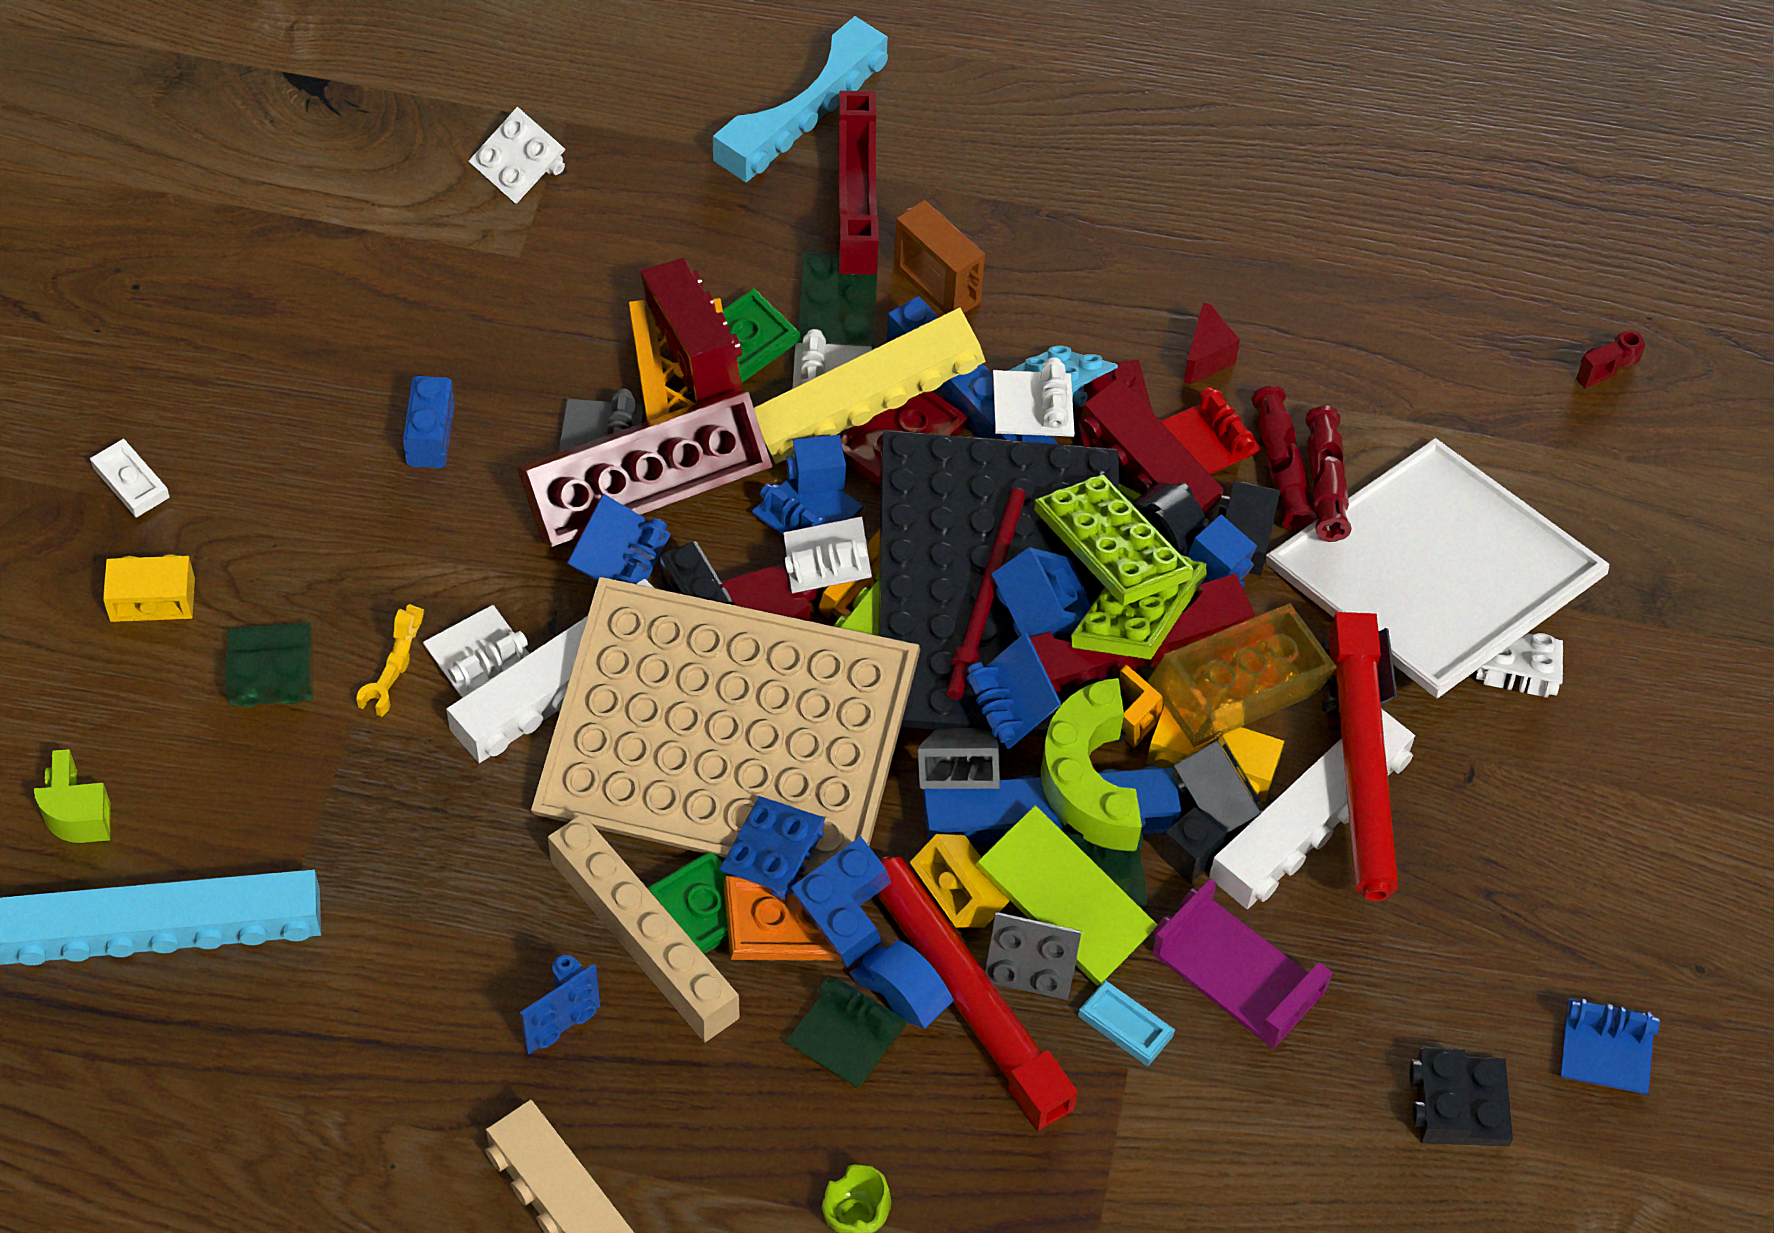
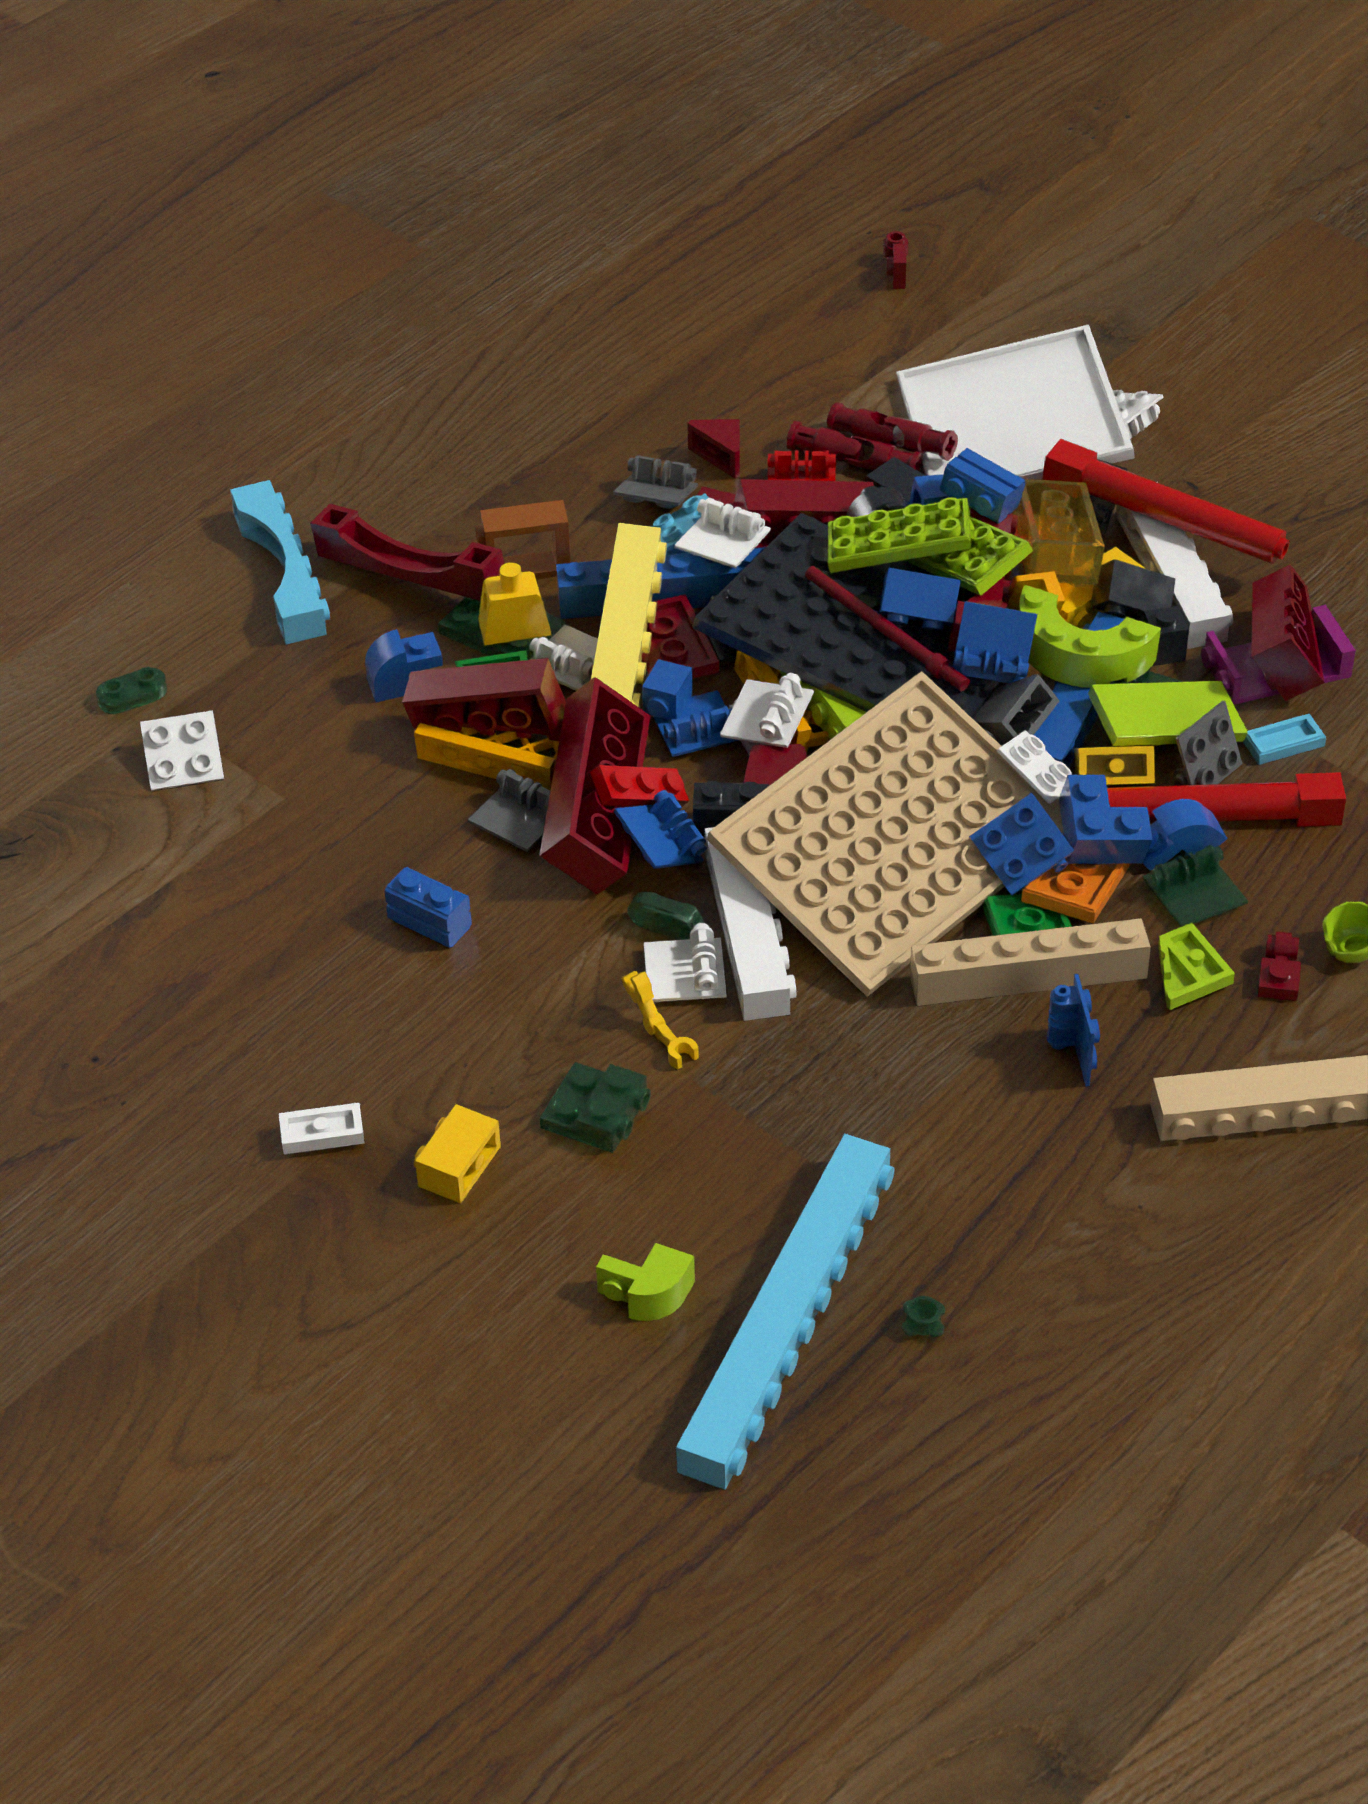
camera: 55 degrees left, 10 degrees down
none -> clear green plate [96,667,167,714]
none -> blue brick [365,629,443,702]
none -> yellow torso [478,563,551,646]
none -> red plate [590,765,689,807]
none -> dark grey hinge [613,455,698,508]
none -> clear green plate [627,892,703,940]
none -> clear green plate [902,1296,945,1338]
none -> blue brick [939,448,1026,524]
none -> white hinge [997,730,1072,804]
none -> lime wing [1158,923,1235,1010]
none -> dark red wedge [1251,564,1325,701]
none -> dark red plate [1258,931,1301,1001]

